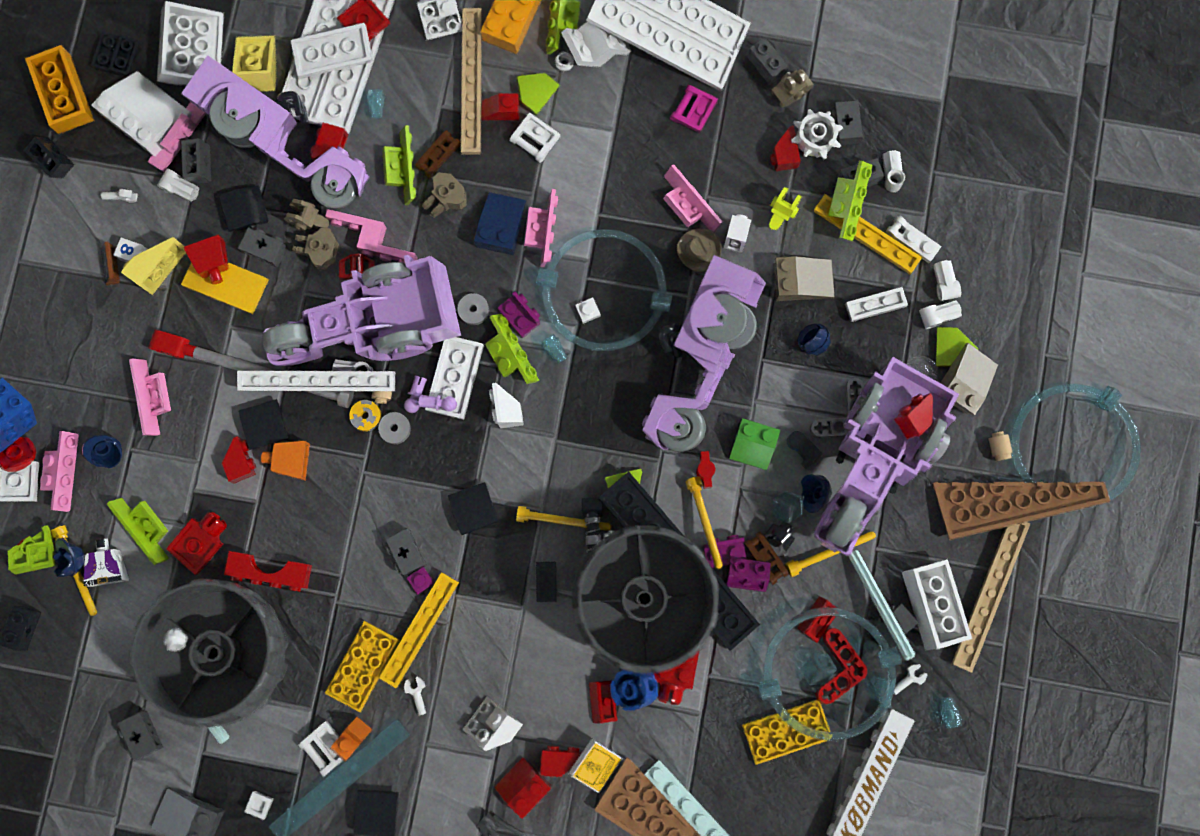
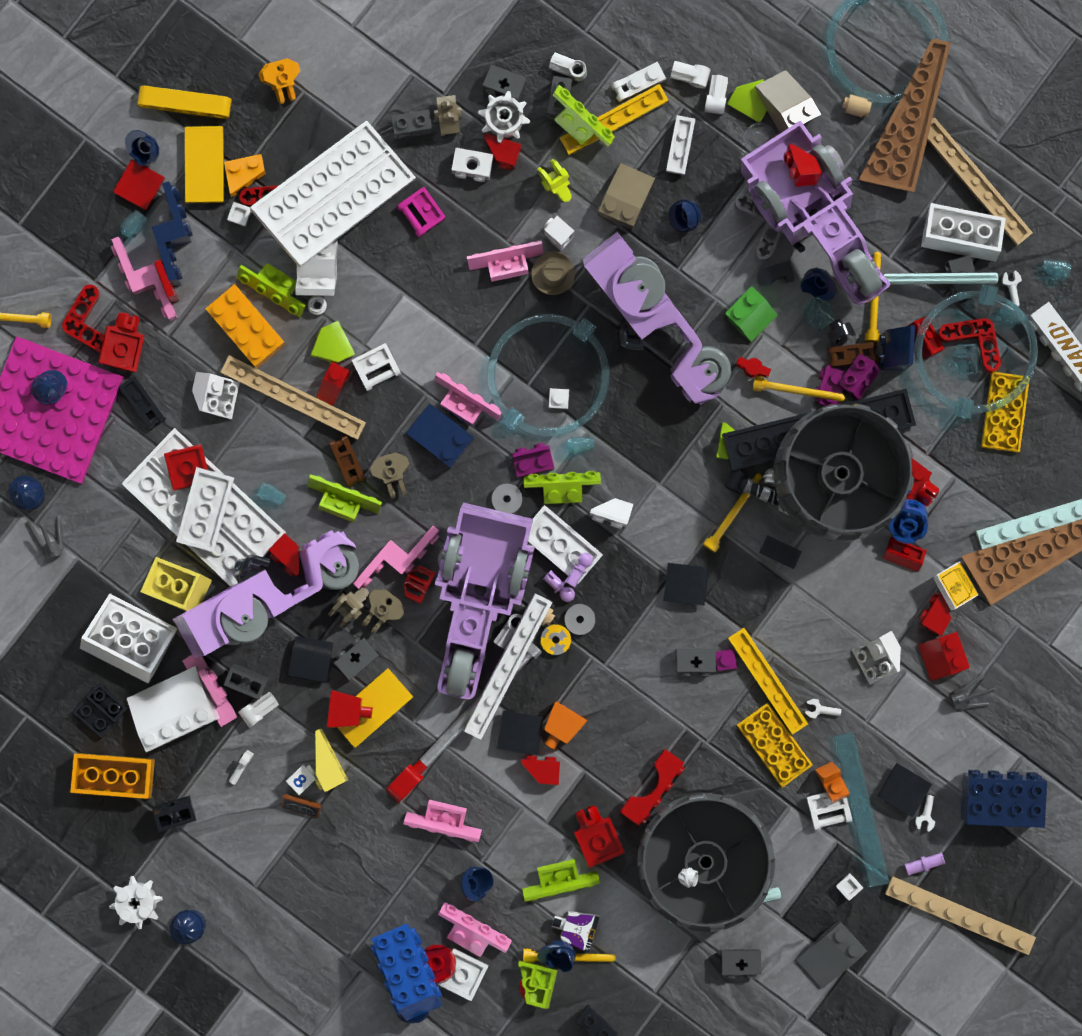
camera: 70 degrees left, 5 degrees up
none -> white brick [452,148,493,182]
none -> dark blue slope [879,325,915,371]

